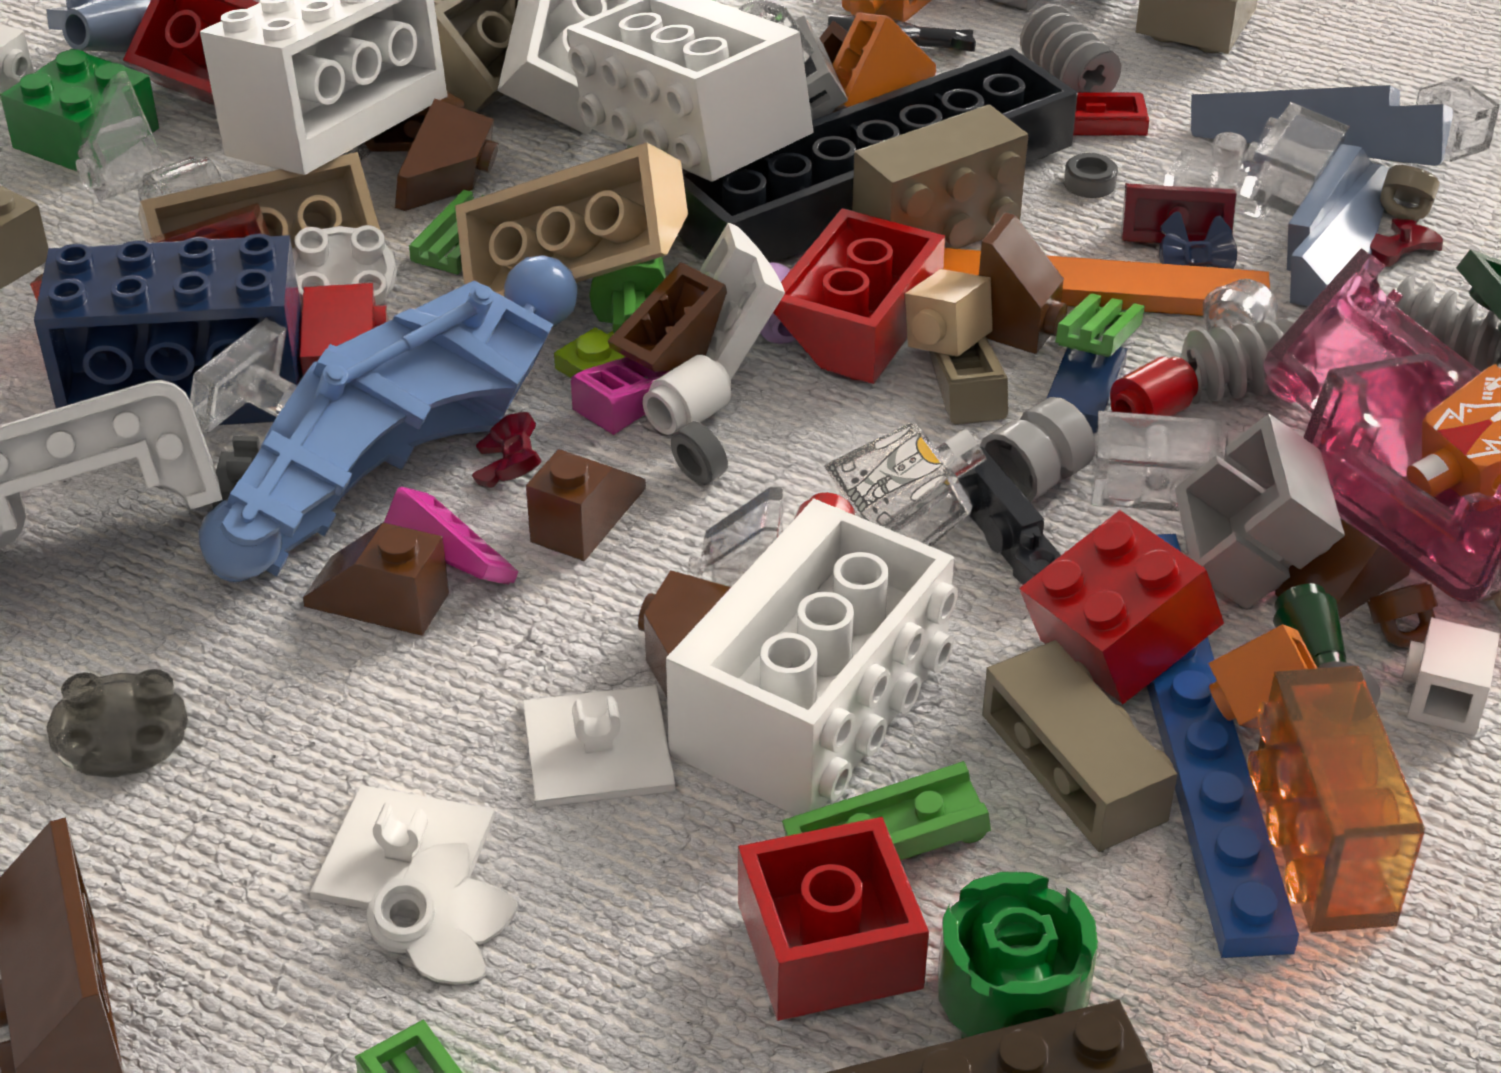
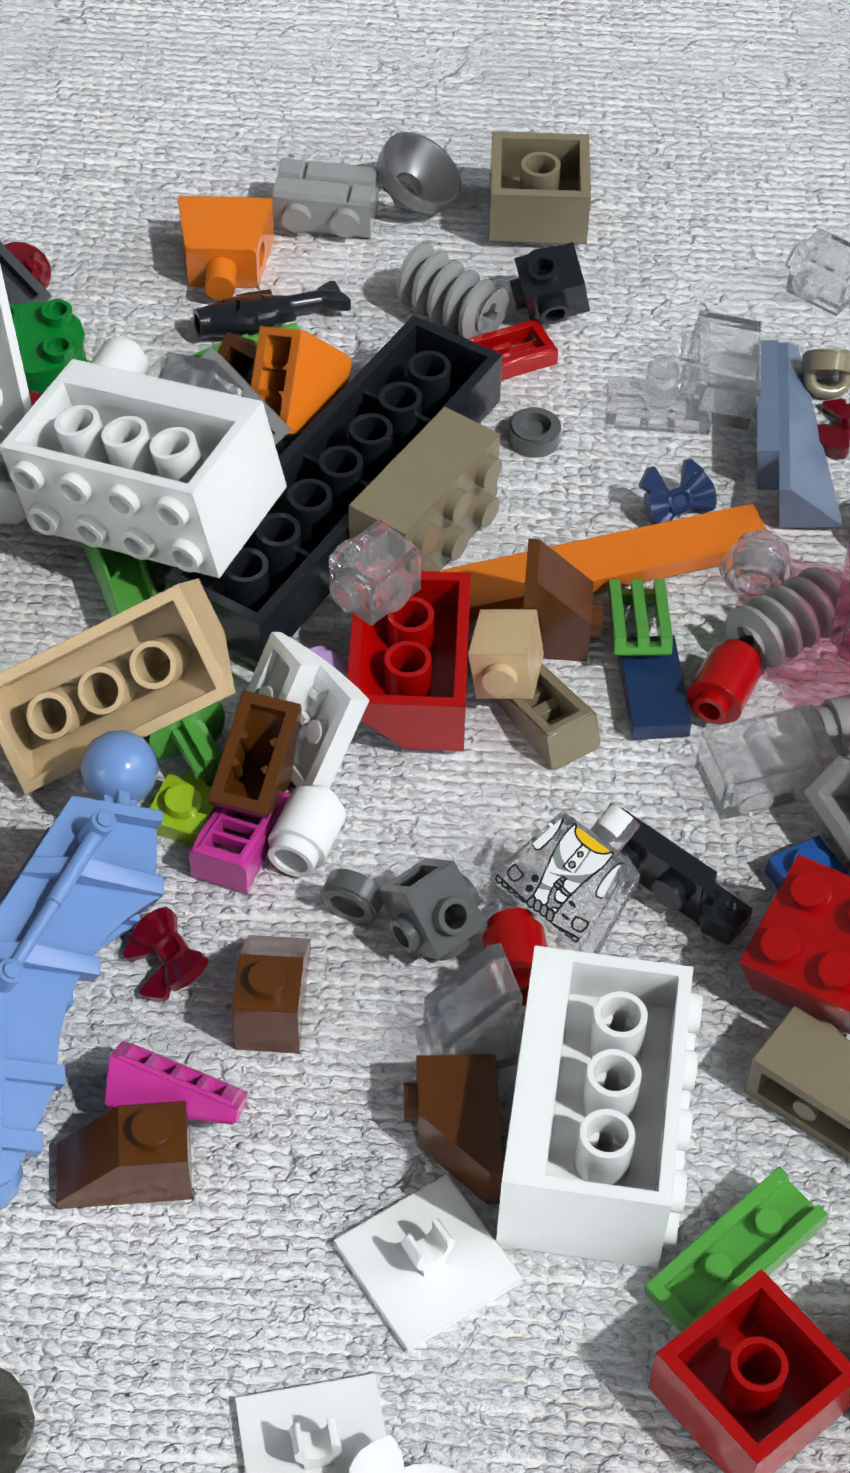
camera: 25 degrees left, 10 degrees up
light grey wheel [979,397,1096,503] -> none
dark red tile [1121,183,1237,243] -> none
sand blue wedge [1191,85,1453,166] -> none
none -> clear brick [329,519,421,626]
none -> dark grey brick [377,858,487,961]
none -> black brick [509,242,590,324]

